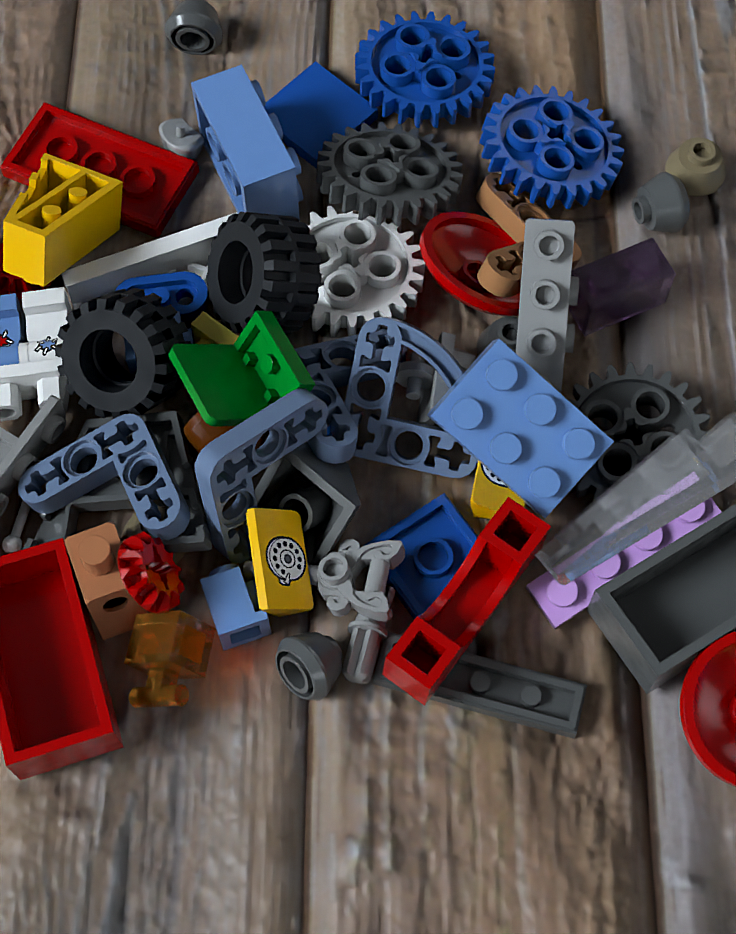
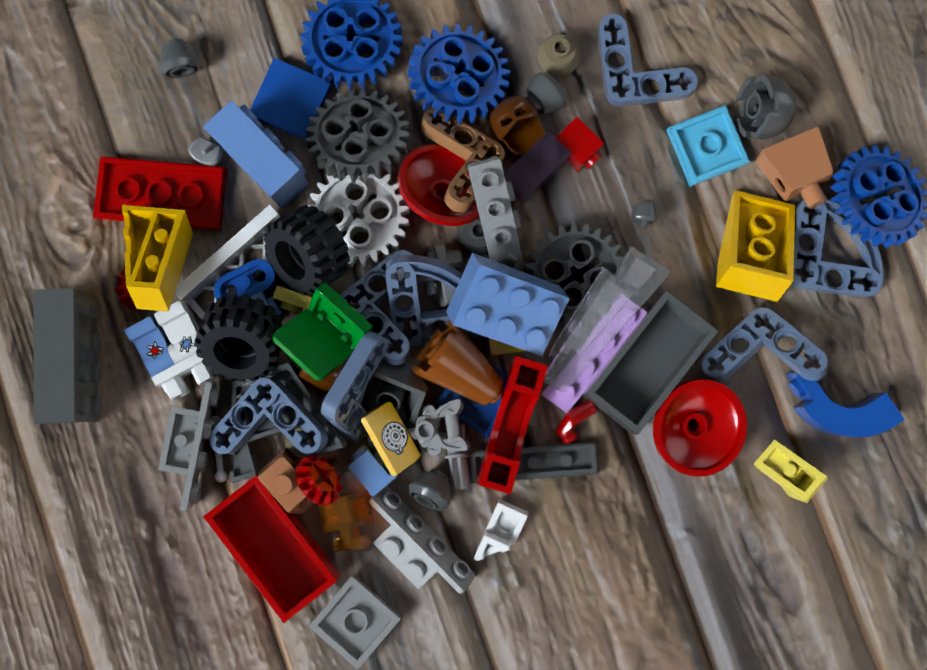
camera: 20 degrees left, 20 degrees up
none -> light grey plate [309,574,401,670]
none -> light grey bracket [369,486,475,594]
none -> dark orange cone [412,320,504,405]
none -> white slope [473,499,528,561]
none -> reddish brown helmet [490,95,545,155]
none -> red brick [552,117,604,173]
none -> red arm [556,400,596,444]

